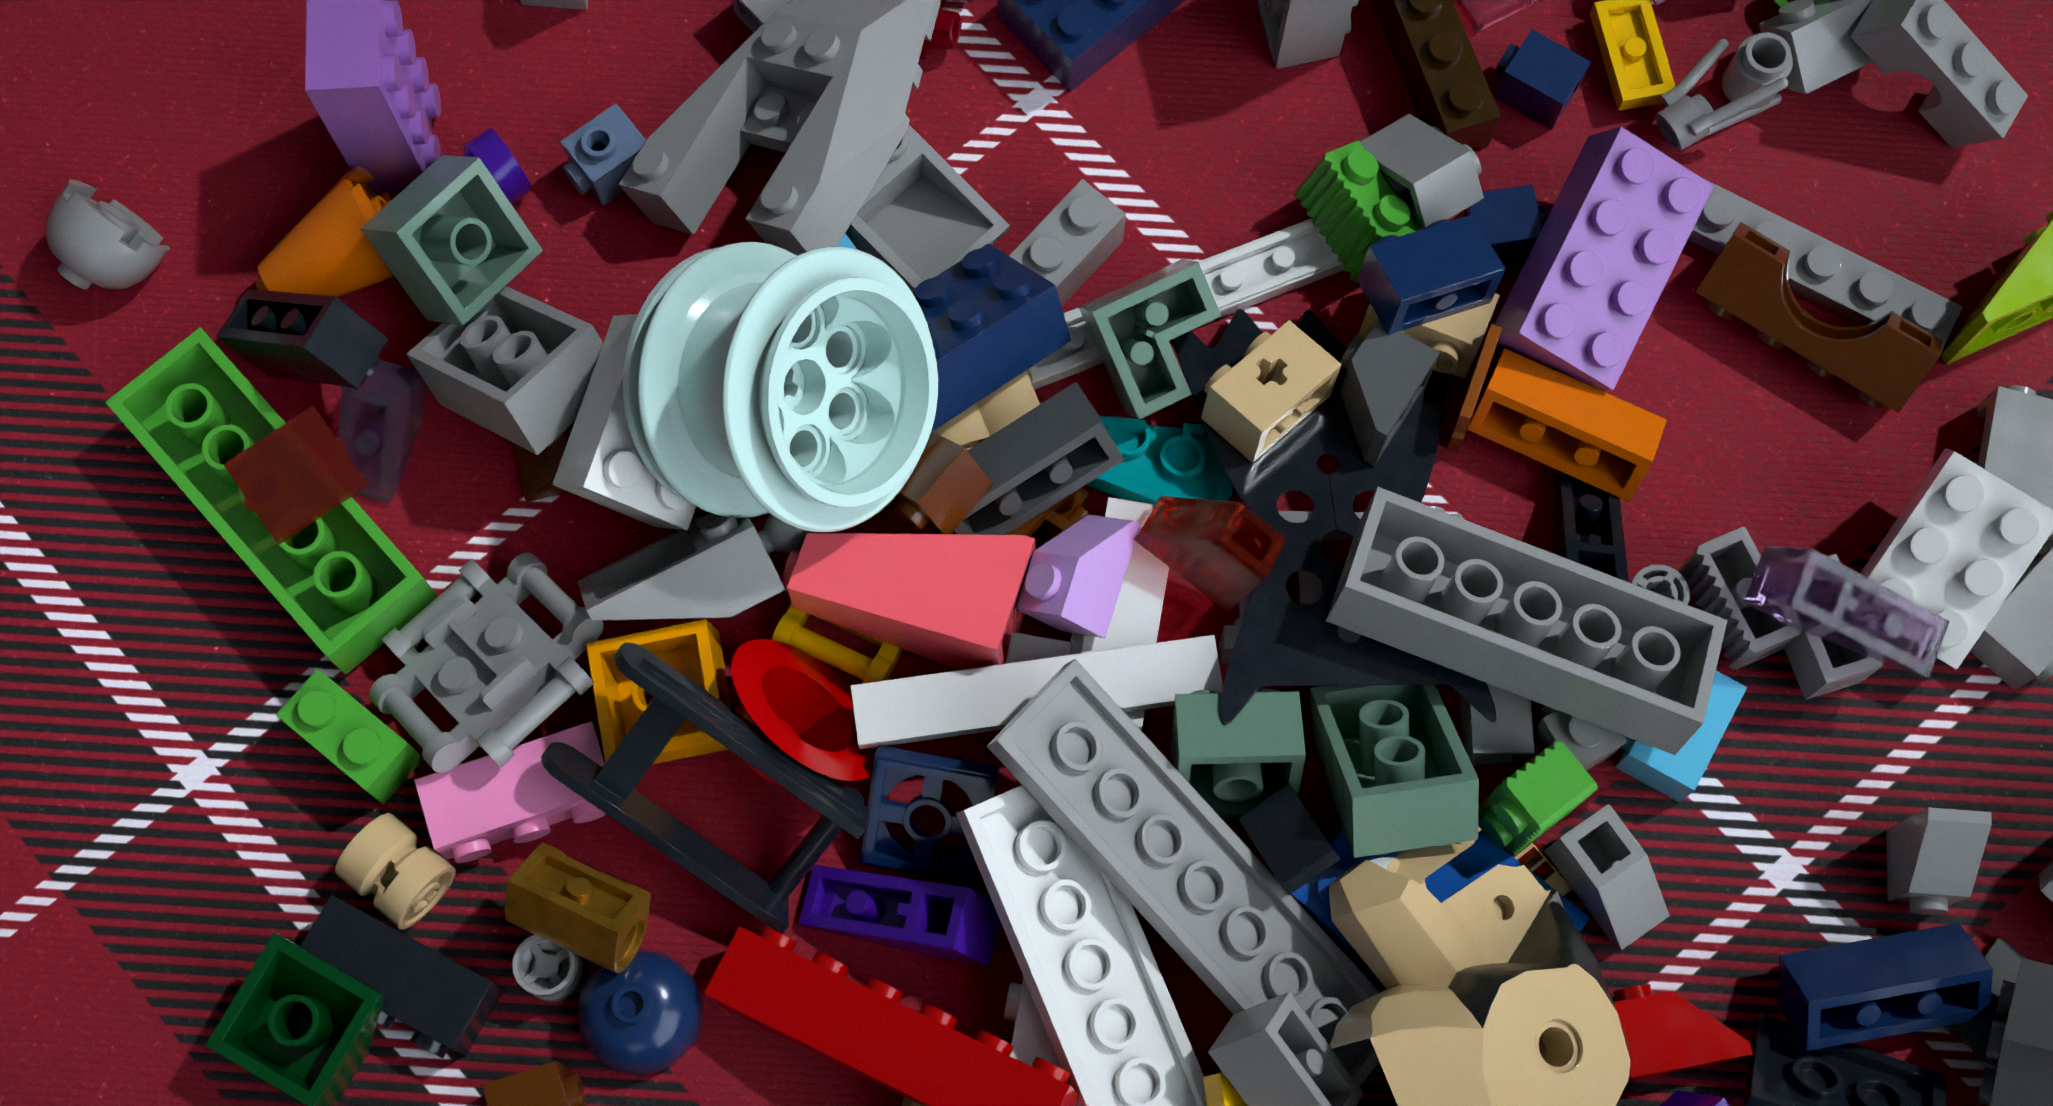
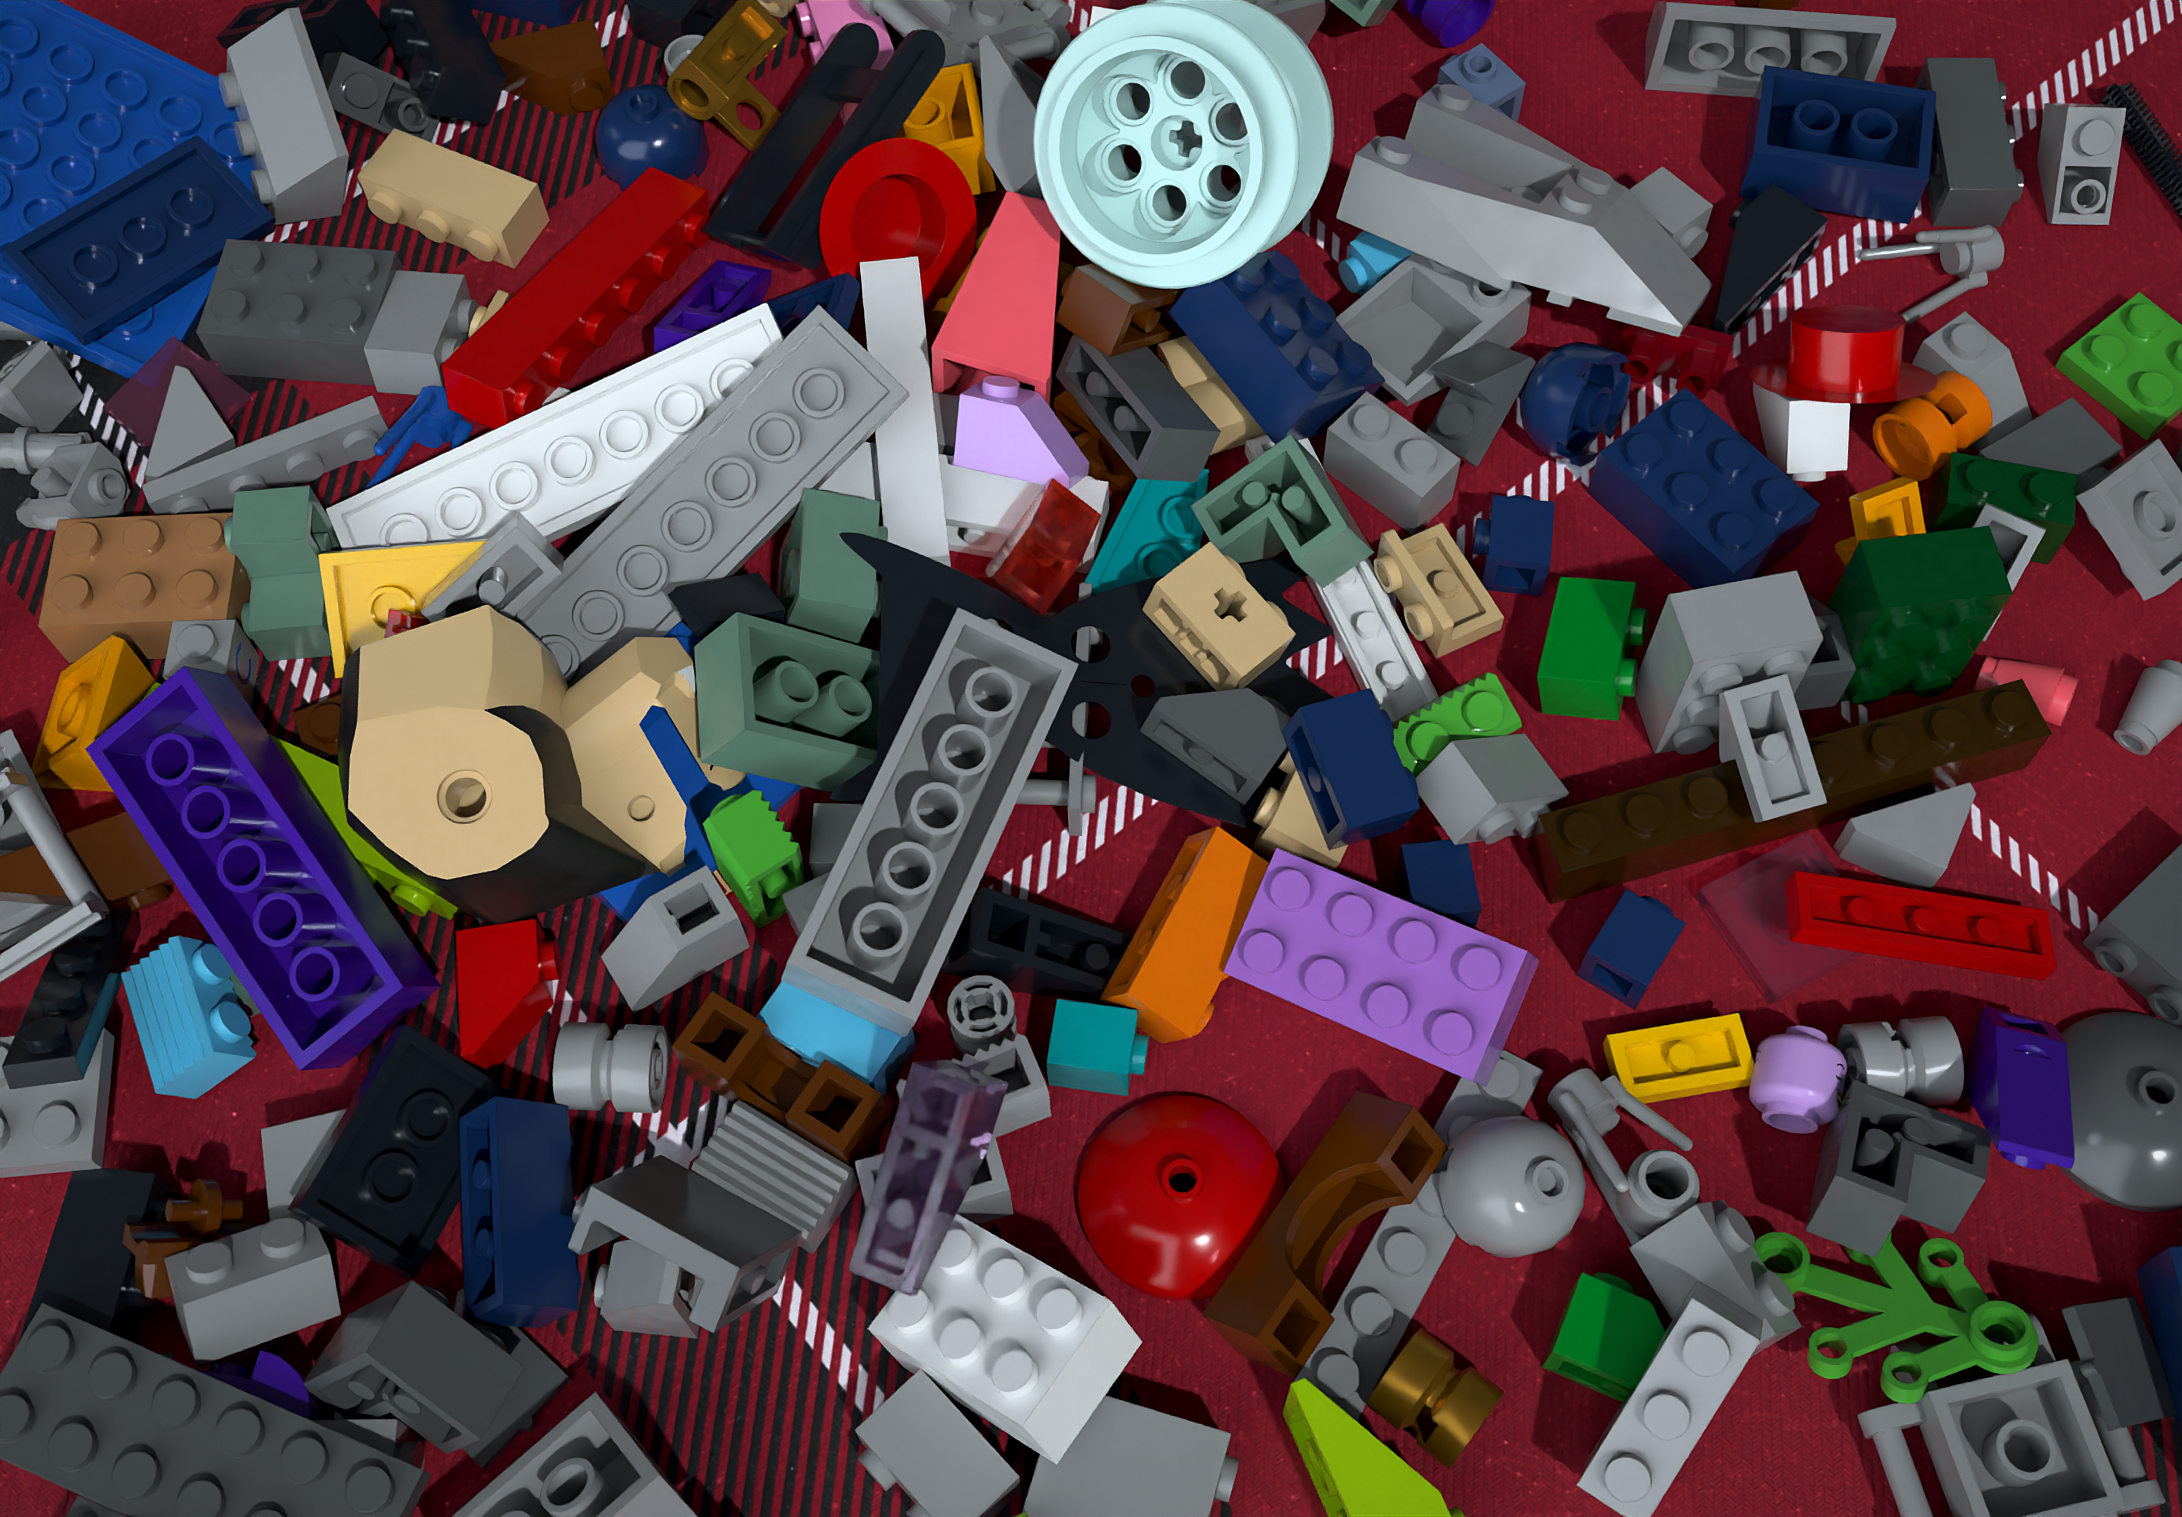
camera: 95 degrees right, 10 degrees down
dark orange piece [1447,324,1503,452] -> none
none -> light grey wheel [553,1021,668,1113]
none -> dark grey panel [568,1155,802,1333]
none -> reddish brown arch [672,991,890,1171]
none -> light grey brick [691,1100,859,1254]
none -> teal brick [1046,999,1149,1096]
none -> red dish [1078,1096,1285,1301]
none -> pearl gold wheel [1366,1328,1504,1469]
none -> tan bracket [1374,523,1504,659]
none -> dark grey slope [1426,341,1536,467]
none -> light grey cylinder [1439,1115,1586,1258]
none -> dark blue brick [1472,495,1555,596]
none -> dark blue cylinder [1518,341,1631,467]
none -> green brick [1537,577,1649,721]
none -> green slope [1542,1272,1665,1402]

